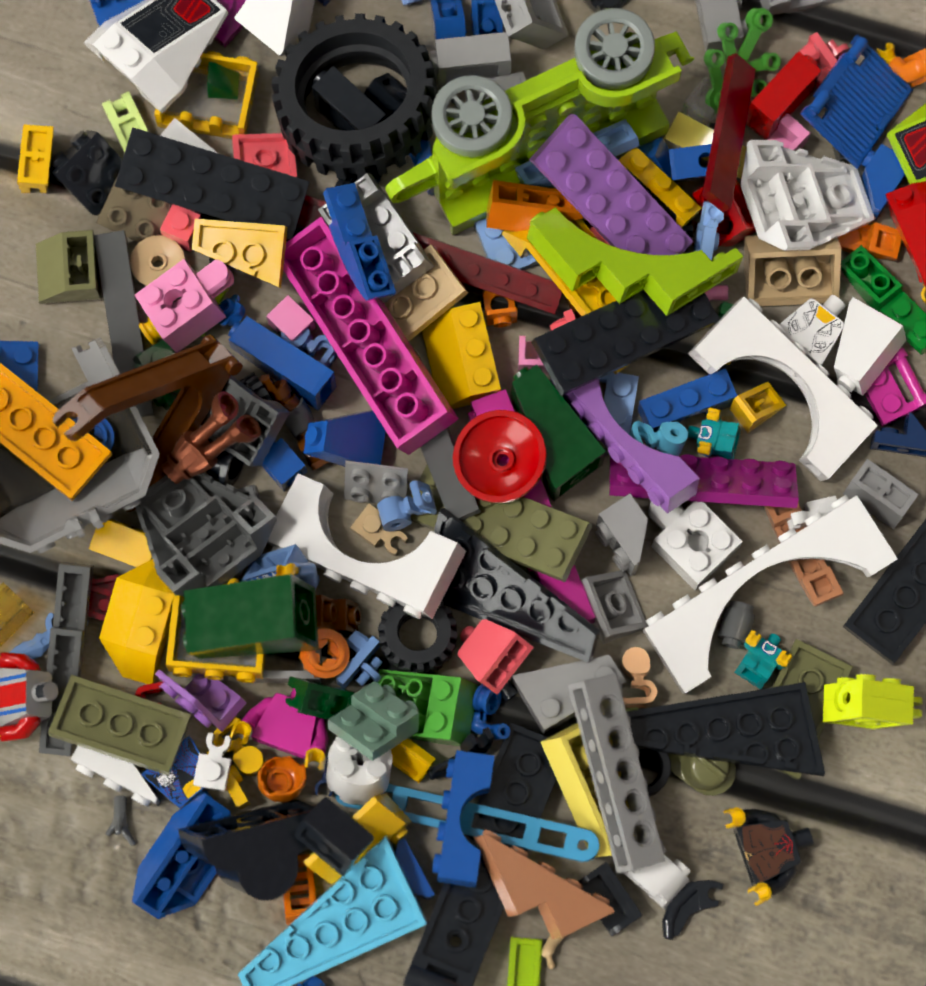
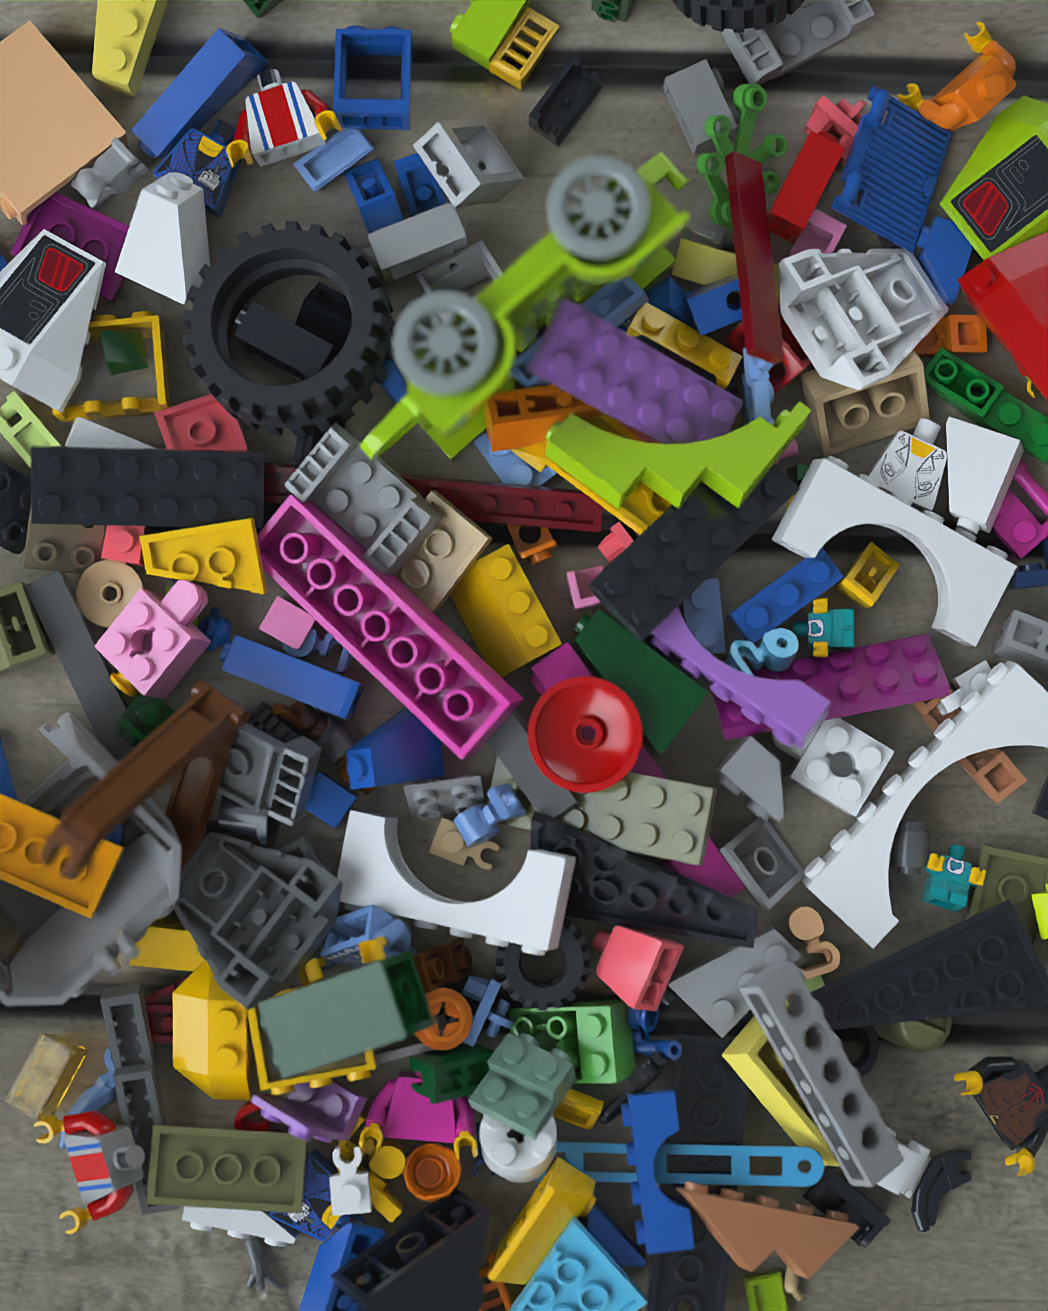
camera: 15 degrees left, 10 degrees up
copper piece [161,391,261,484] -> none
black panel [294,797,374,877] -> none
blue slope [323,183,396,301] -> none

